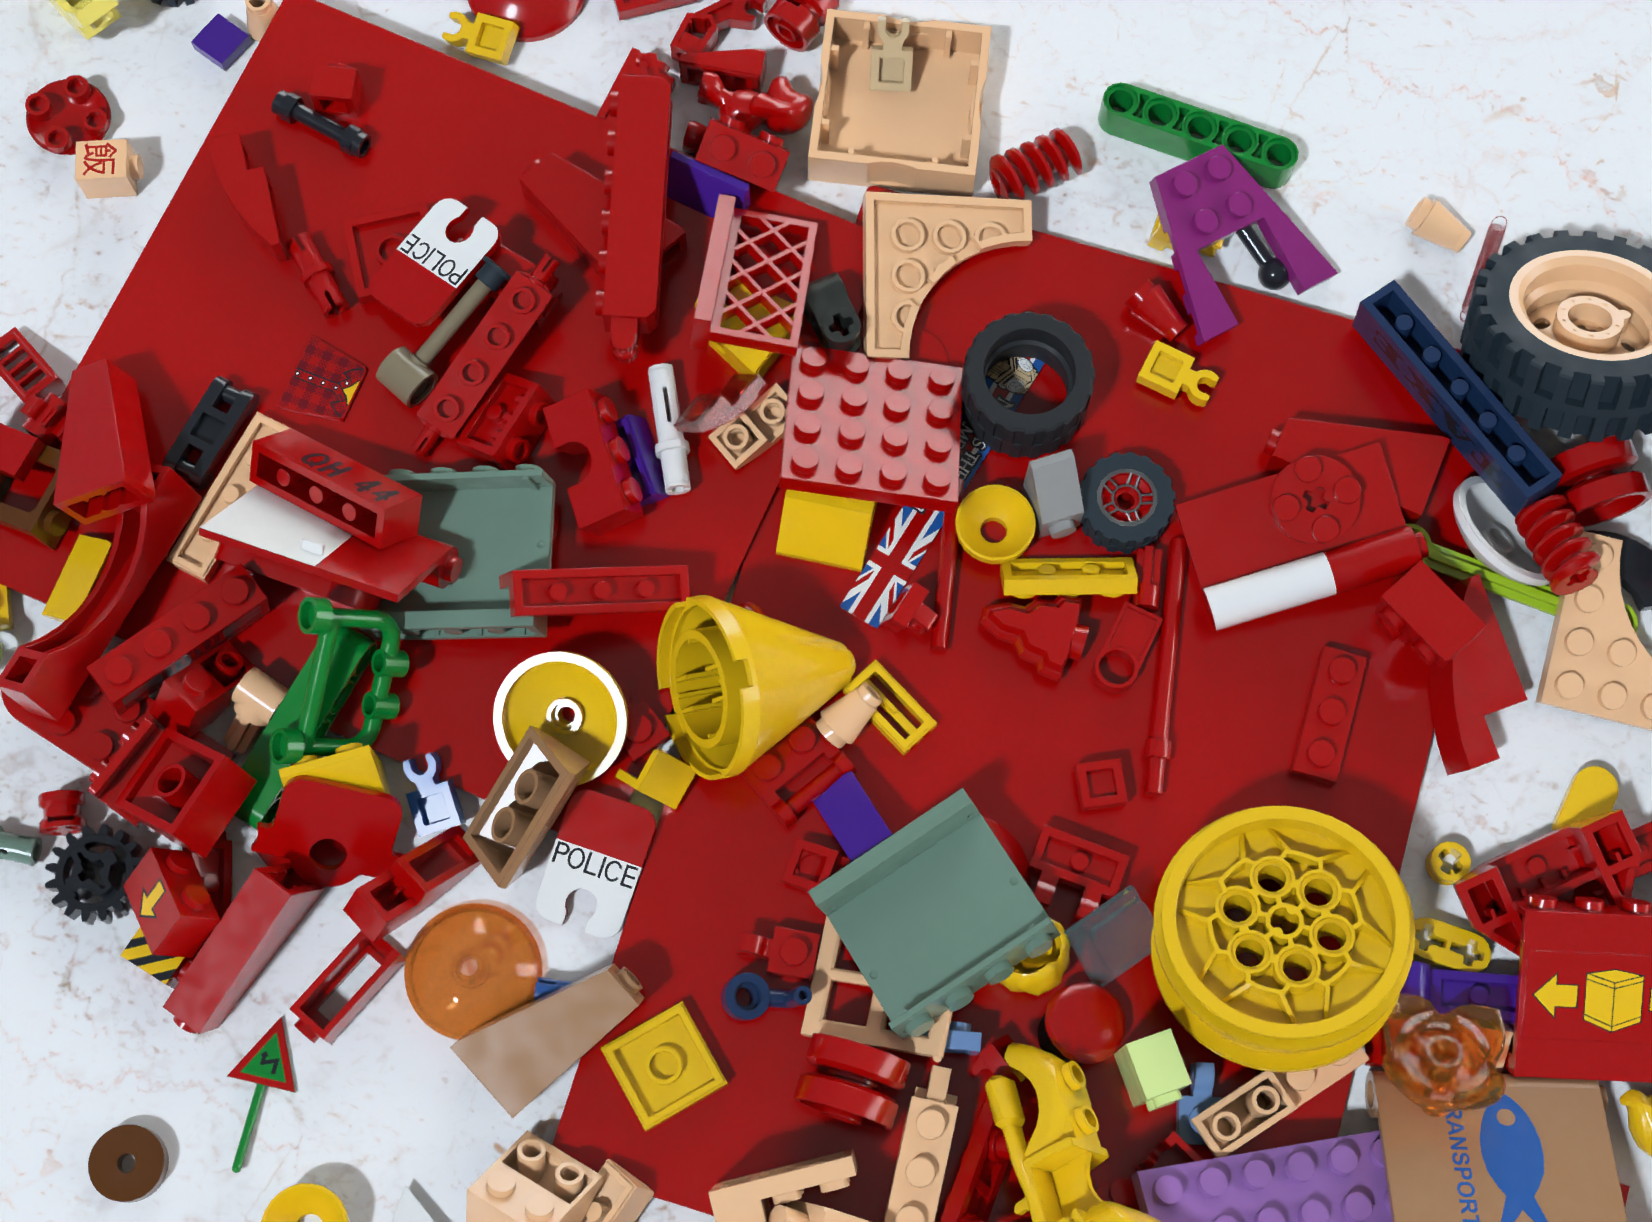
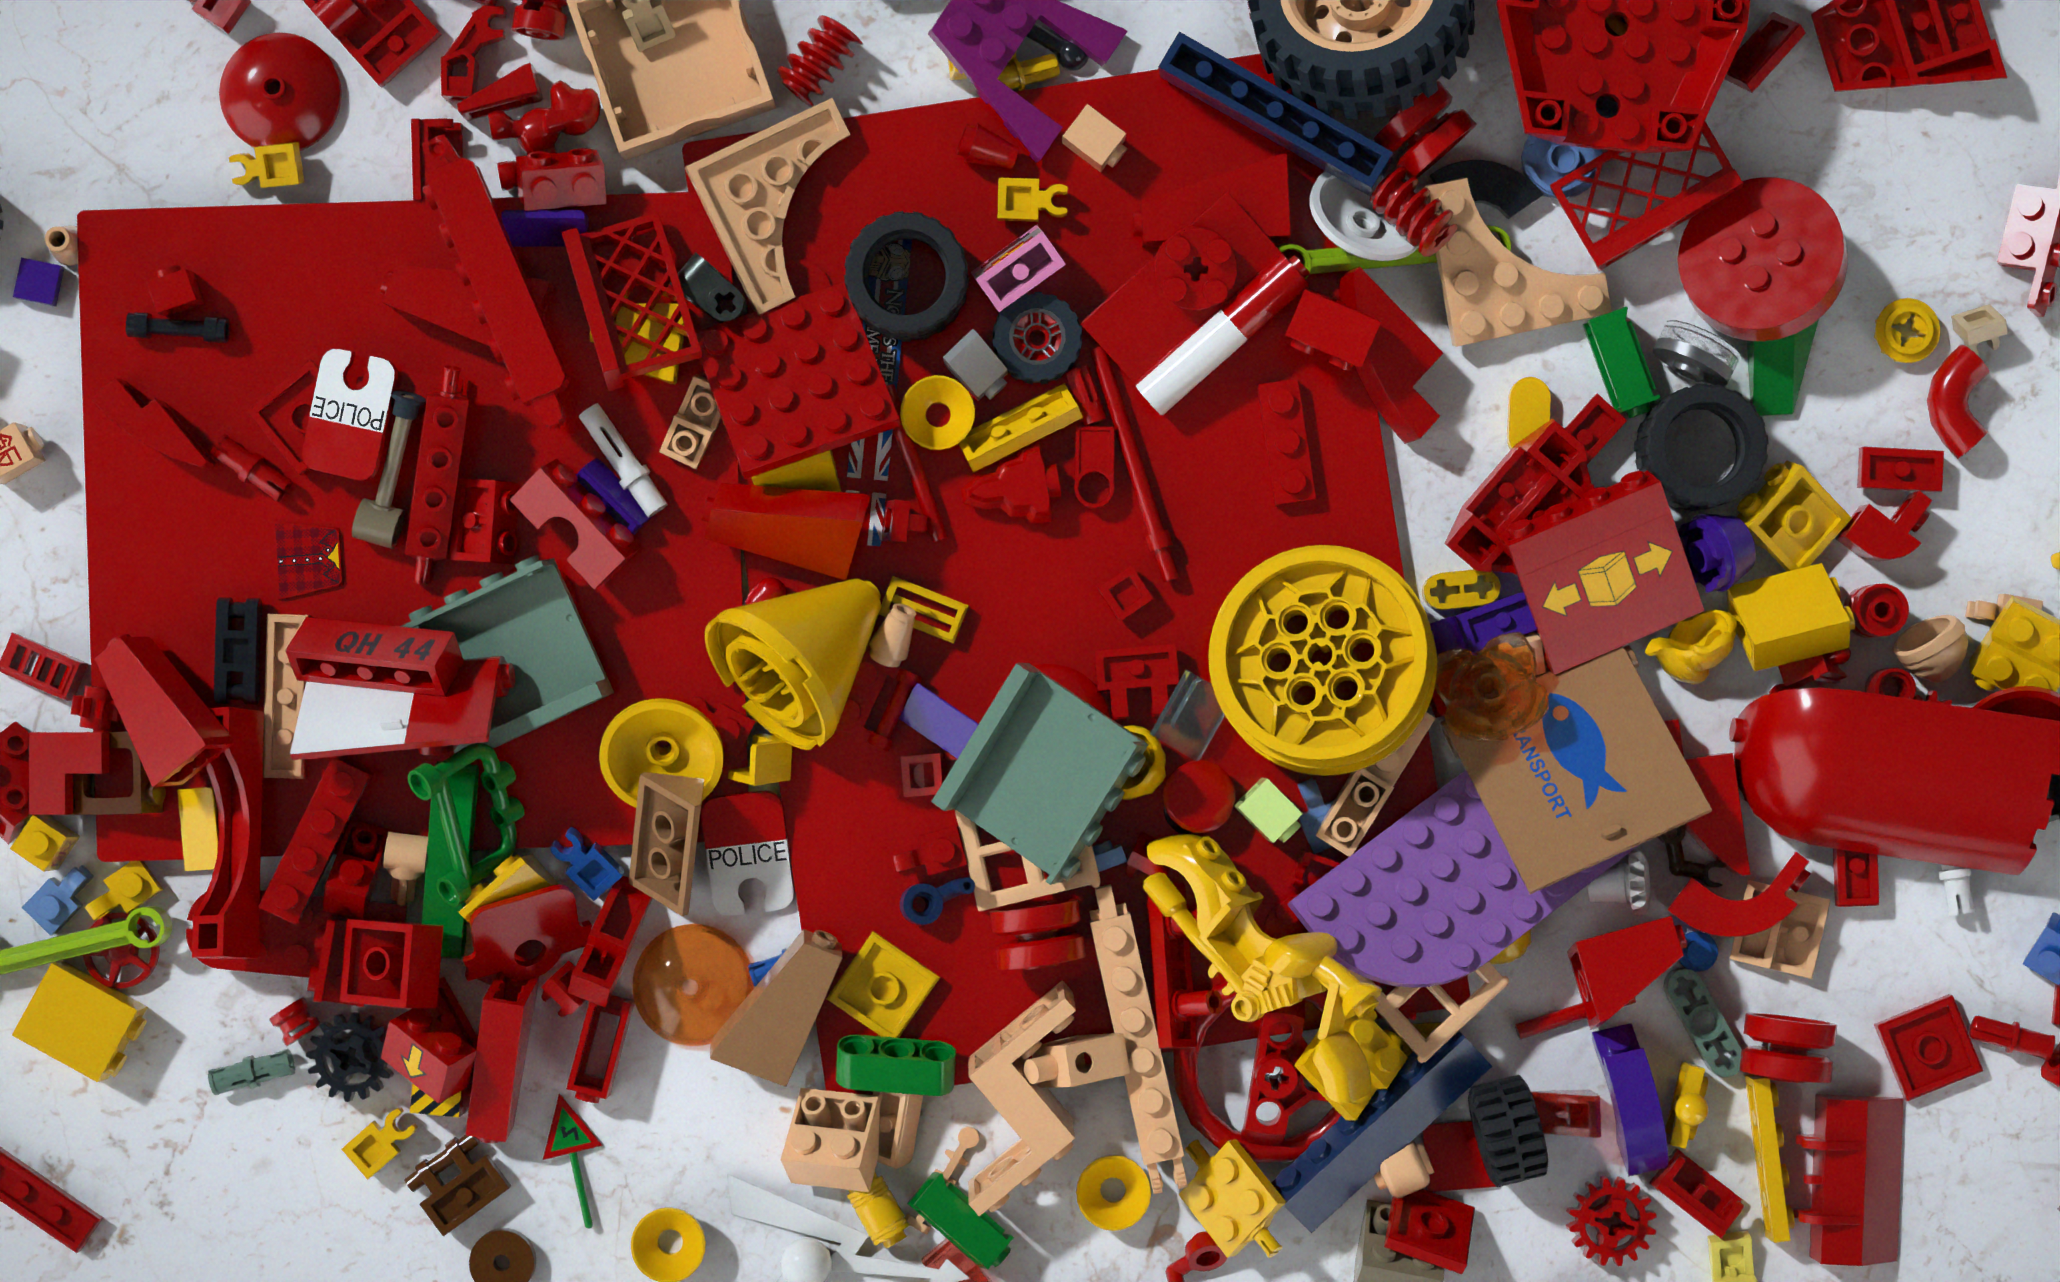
camera: 25 degrees left, 15 degrees up
red fence [499,565,690,618] -> none
clear red slope [673,374,769,433] -> none
yellow bush [1425,841,1471,885] -> none
none -> yellow plate [341,1107,418,1180]
none -> reddish brown plate [404,1135,511,1237]
none -> red tile [541,961,587,1017]
none -> red slope [701,483,871,580]
none -> green beam [836,1035,956,1096]
none -> bright pink brick [971,225,1066,312]
none -> yellow axle [997,54,1060,91]
none -> light nougat brick [1062,104,1127,172]

